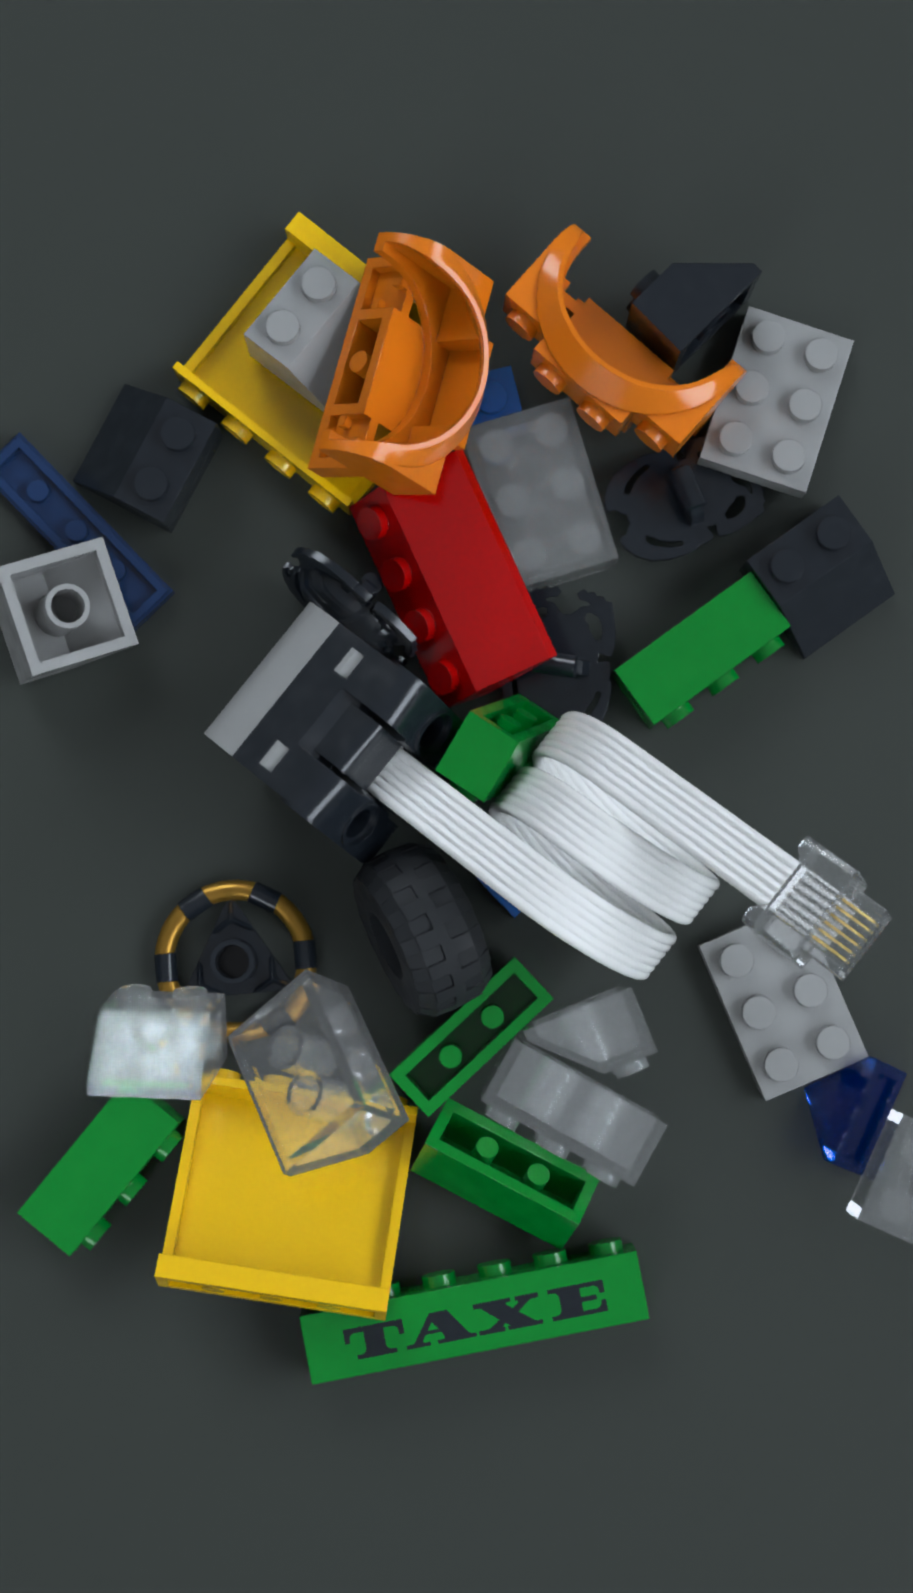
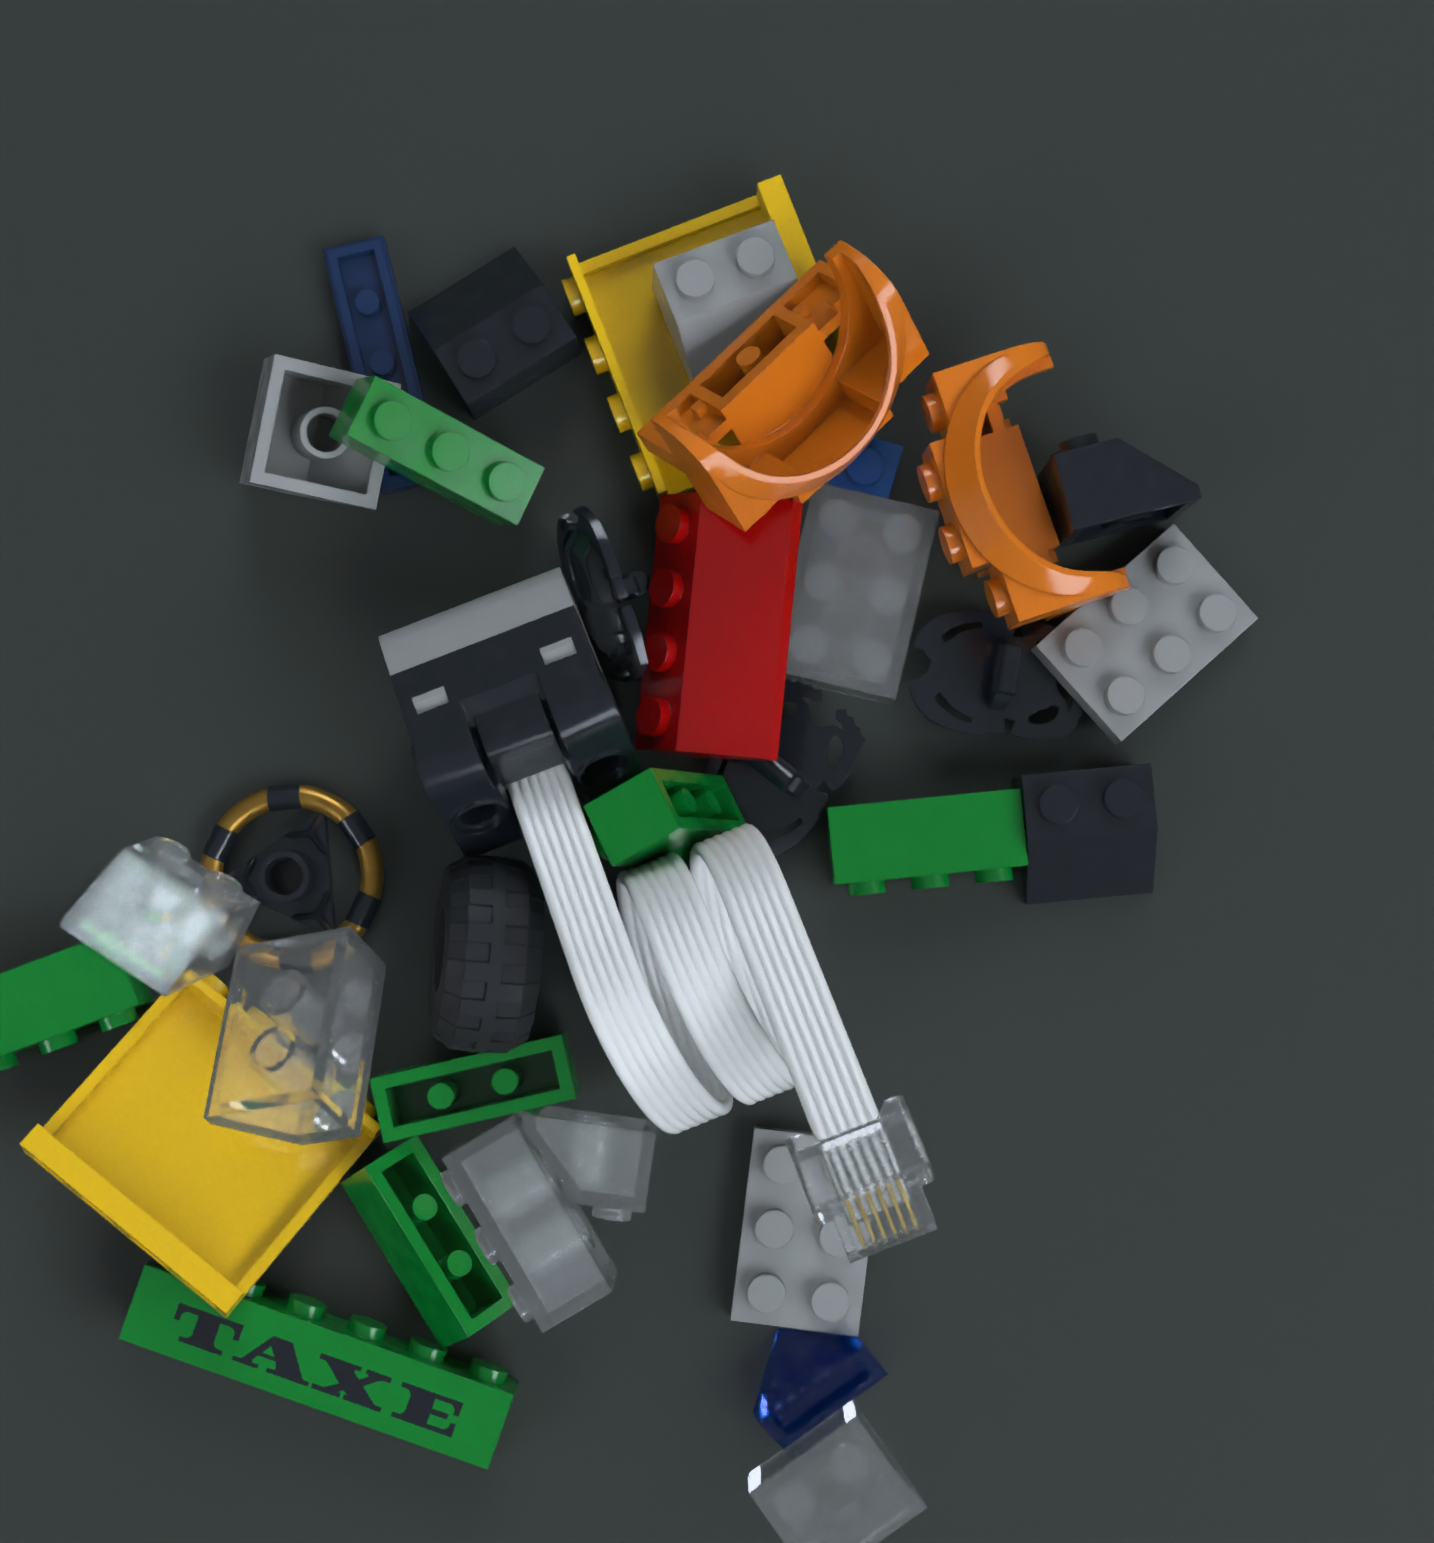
camera: 35 degrees right, 0 degrees up
none -> green brick [328,376,545,526]

